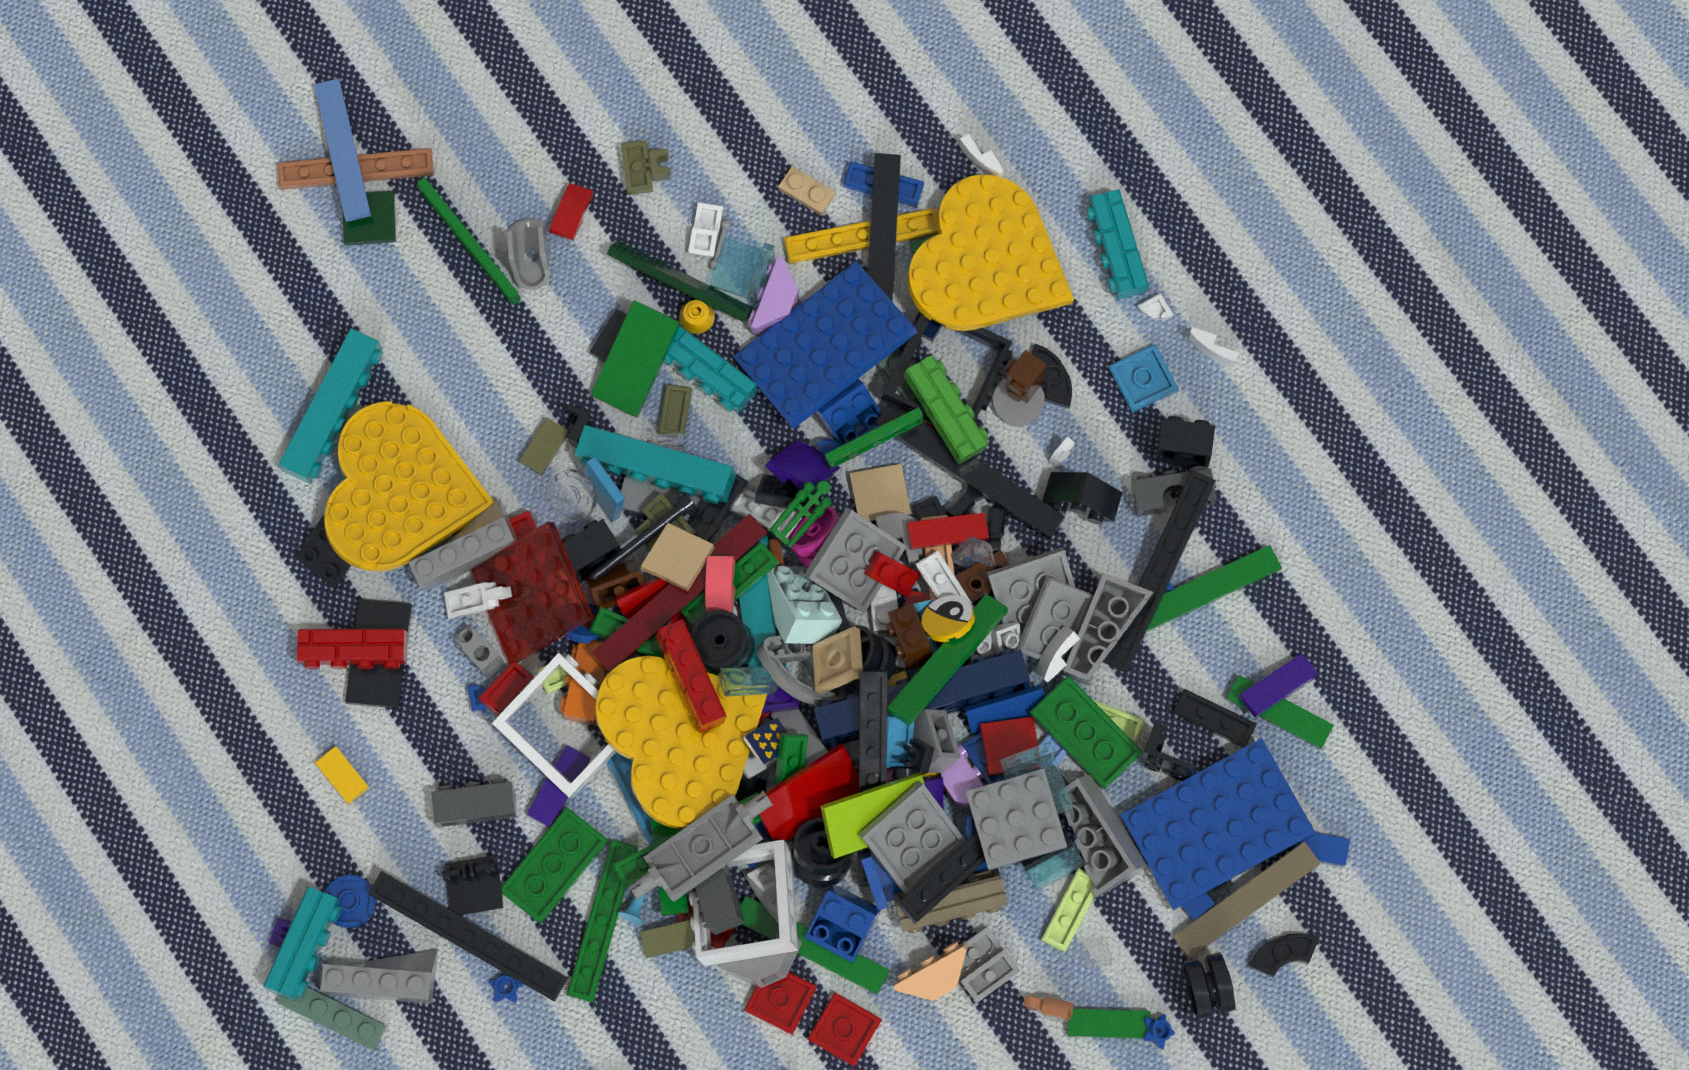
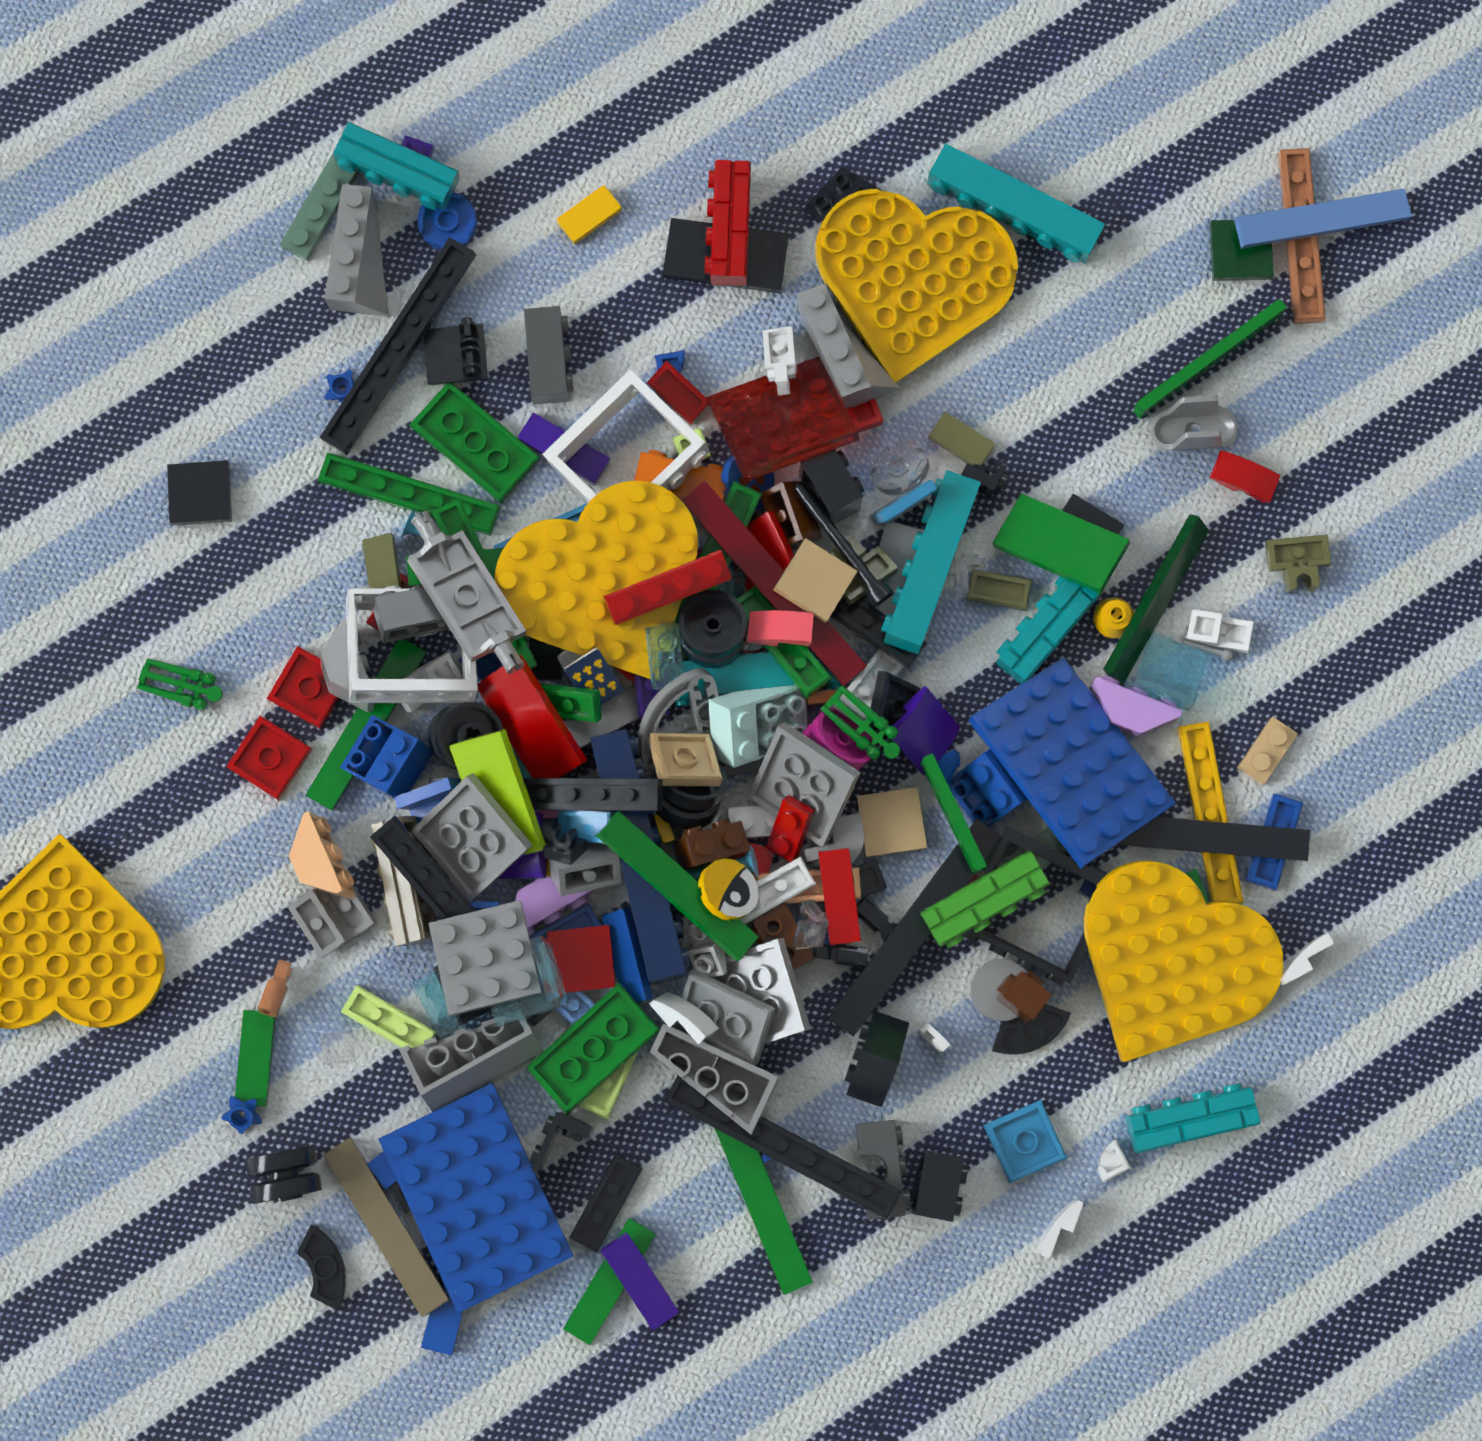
camera: 85 degrees right, 5 degrees up
light grey leg [453,625,504,678] -> none

